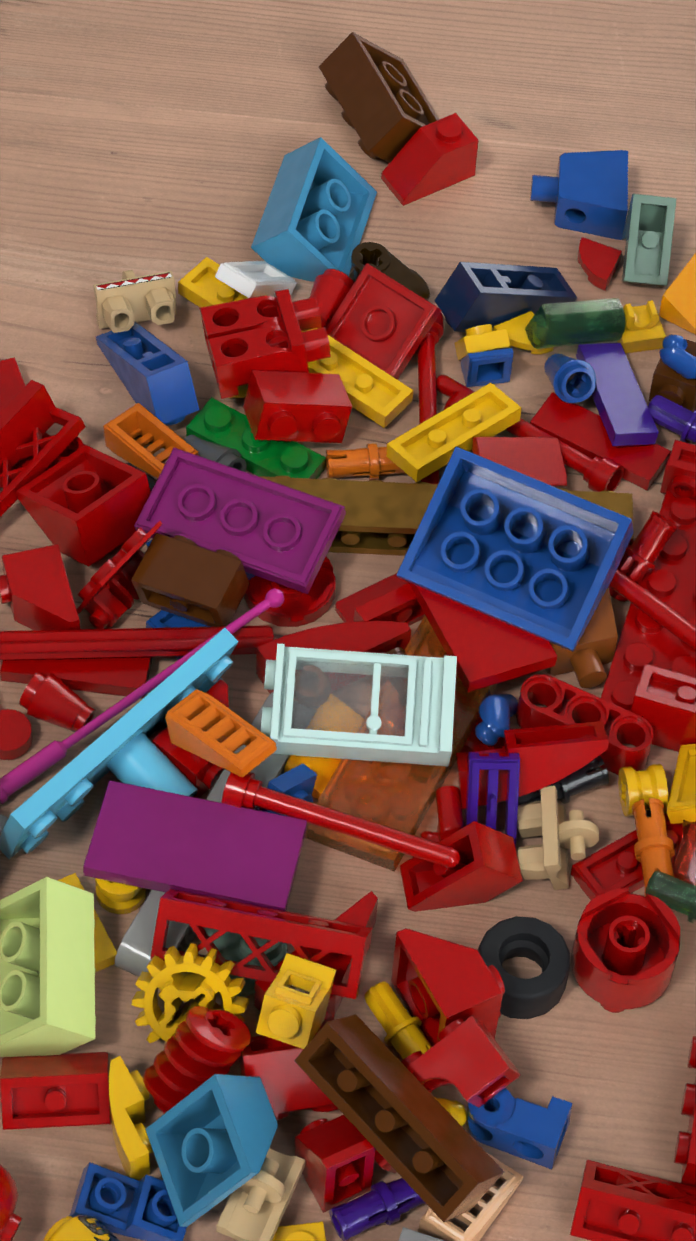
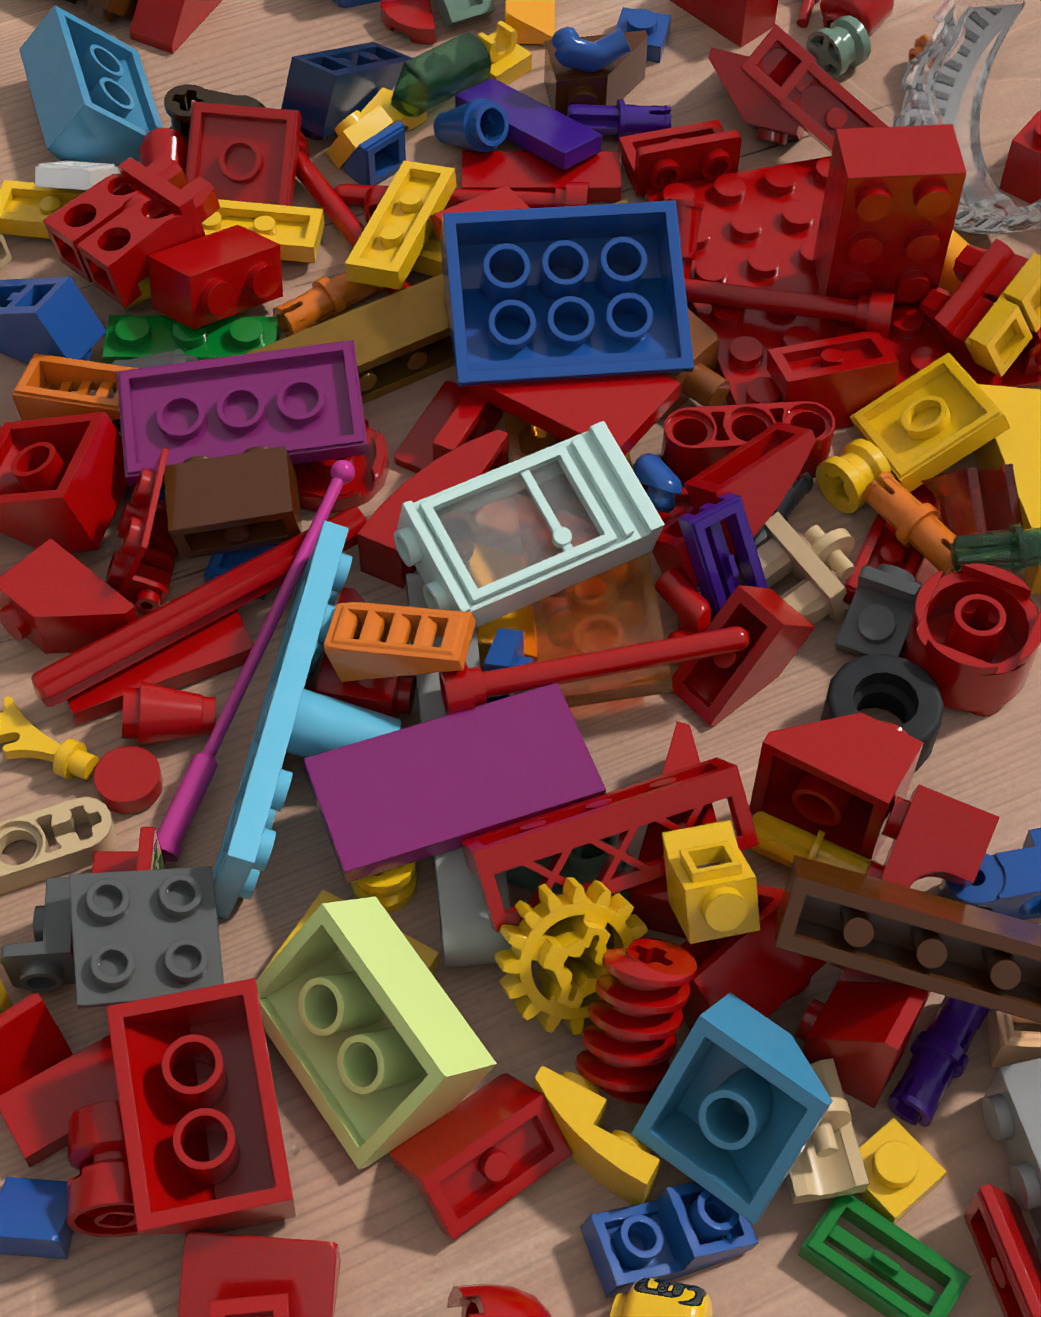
camera: 30 degrees left, 0 degrees up
none -> dark grey bracket [835,564,922,657]

